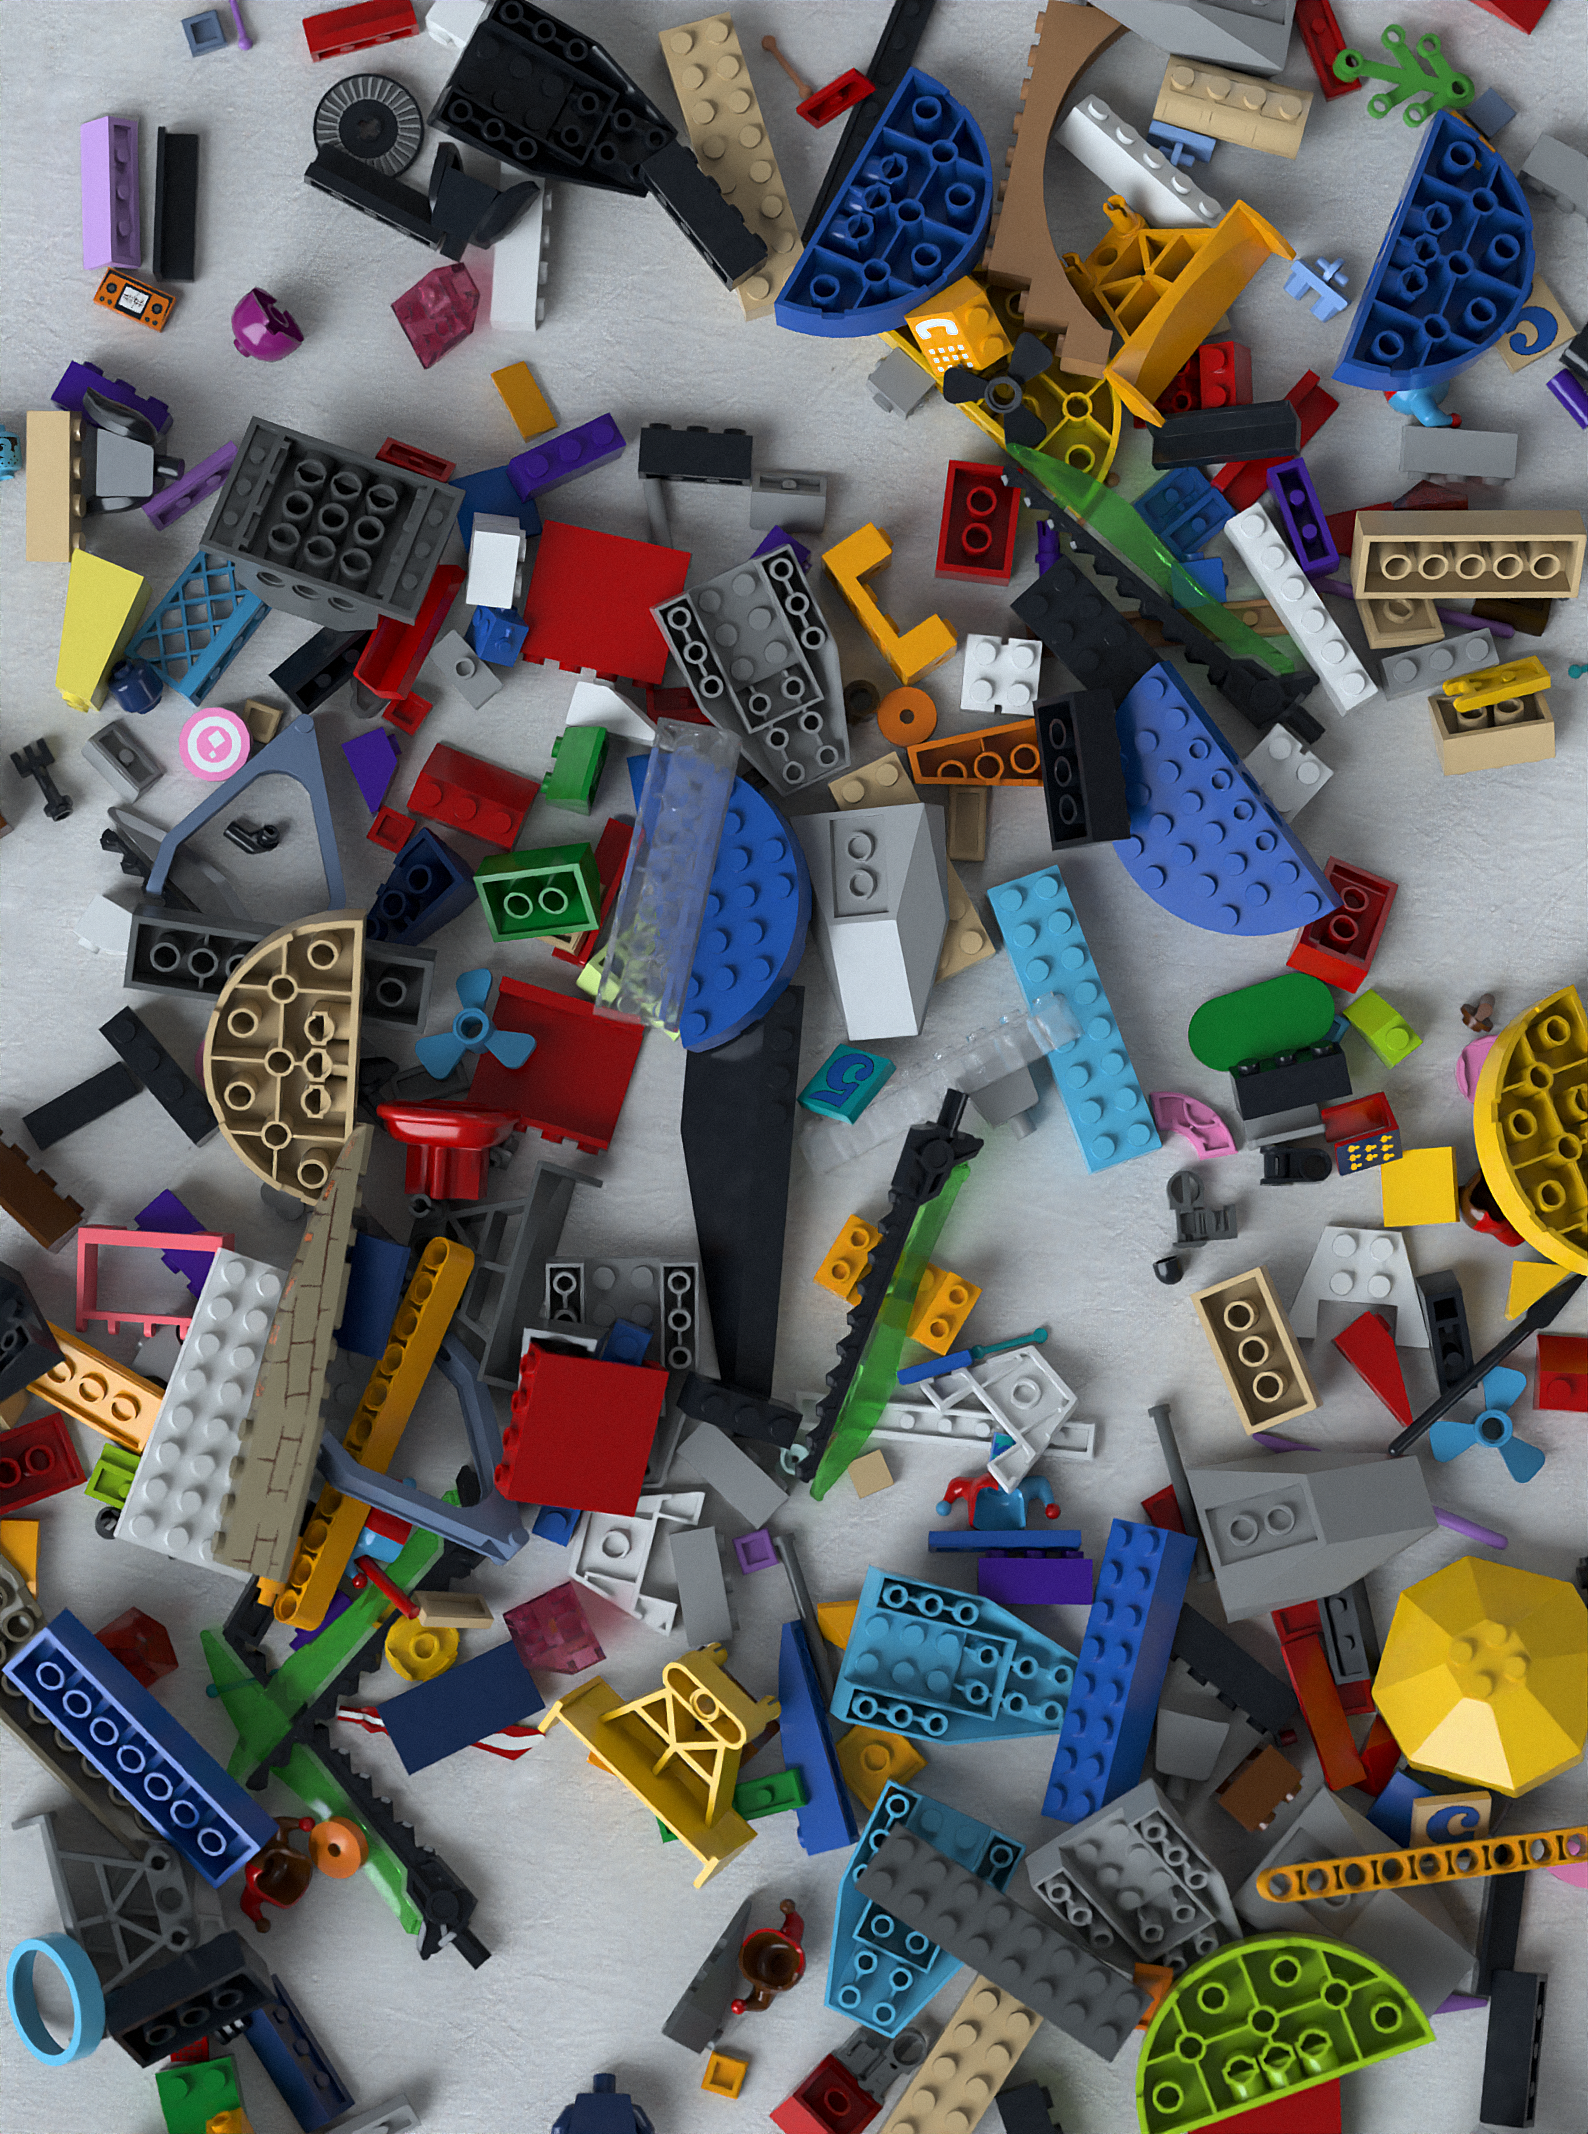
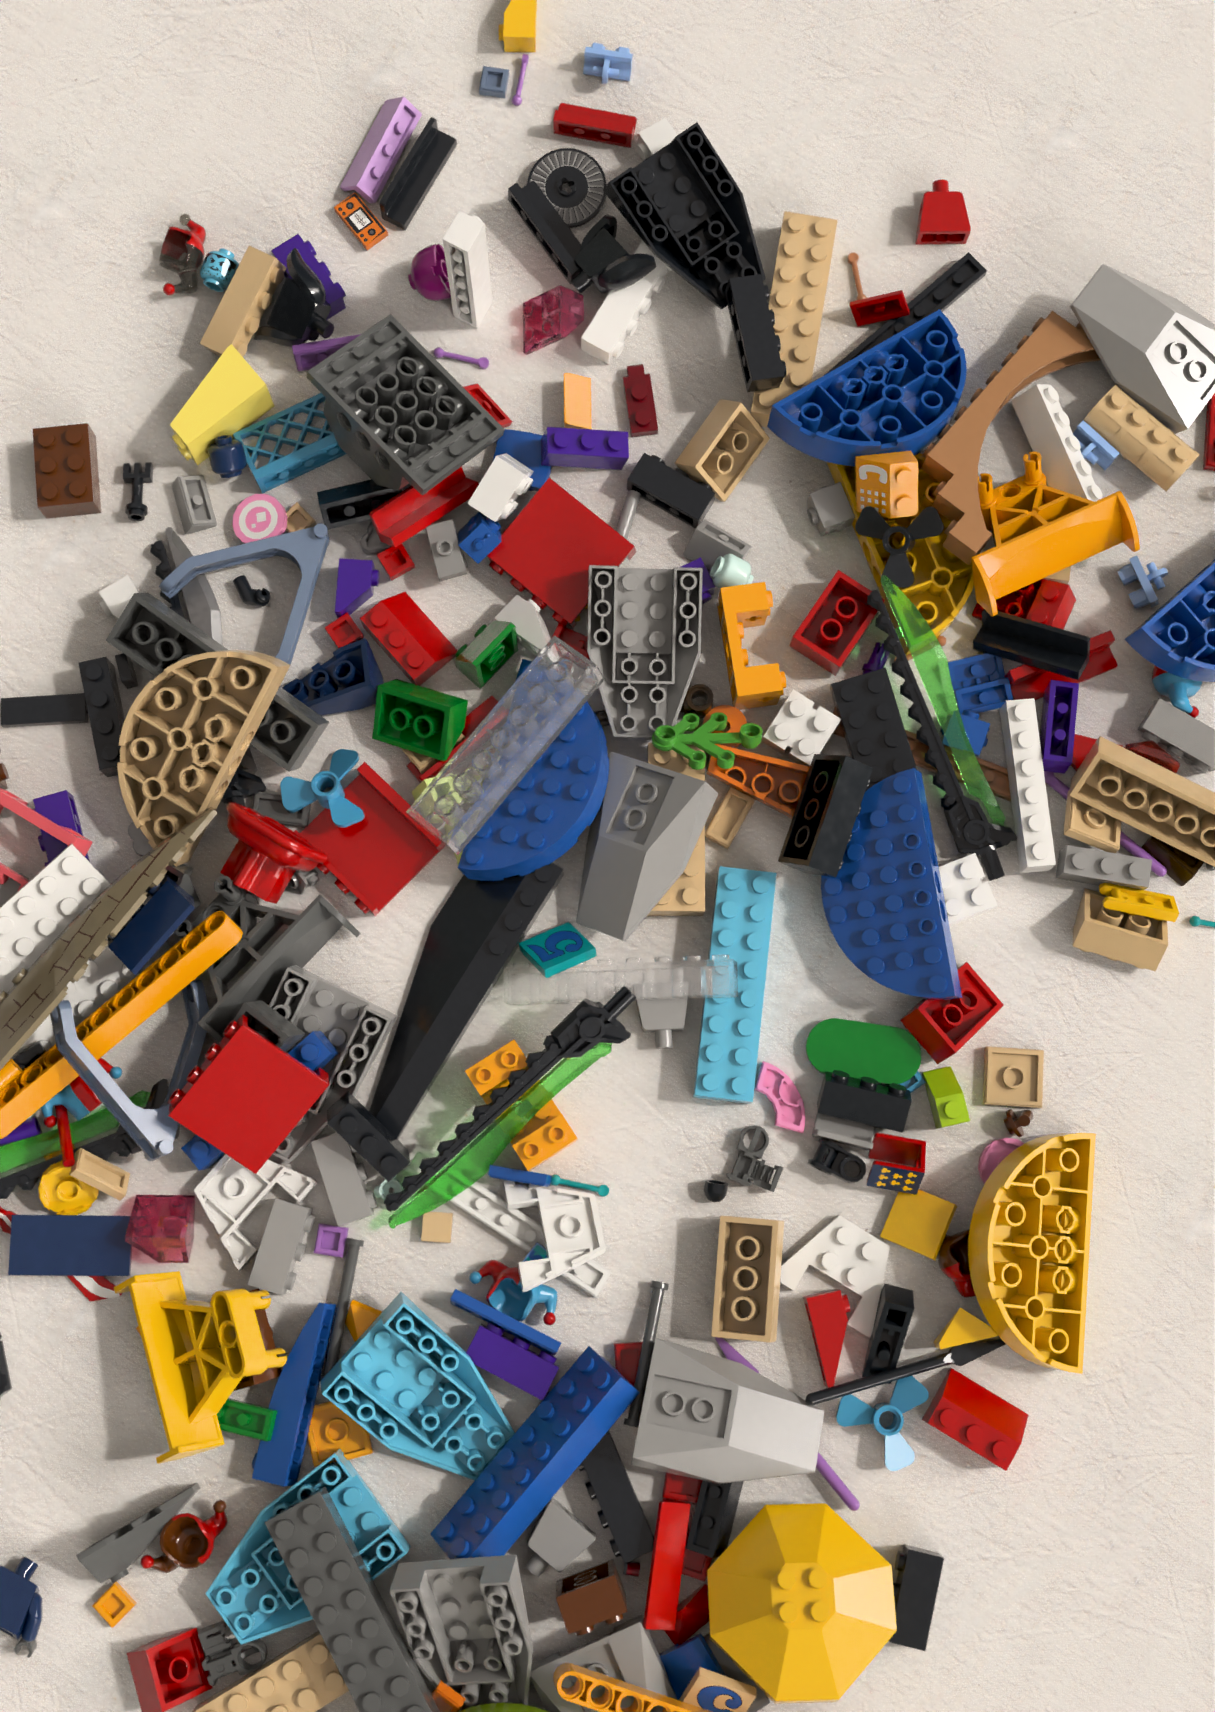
camera: 25 degrees right, 5 degrees down
none -> black tile [115,653,138,689]
none -> medium lavender hinge [434,347,489,369]
none -> white brick [442,211,493,328]
none -> dark red hinge [623,364,658,437]
none -> bright green plant [652,712,763,770]
none -> tan slope [675,399,770,502]
none -> light aqua head [710,554,753,588]
none -> tan tile [983,1046,1044,1108]

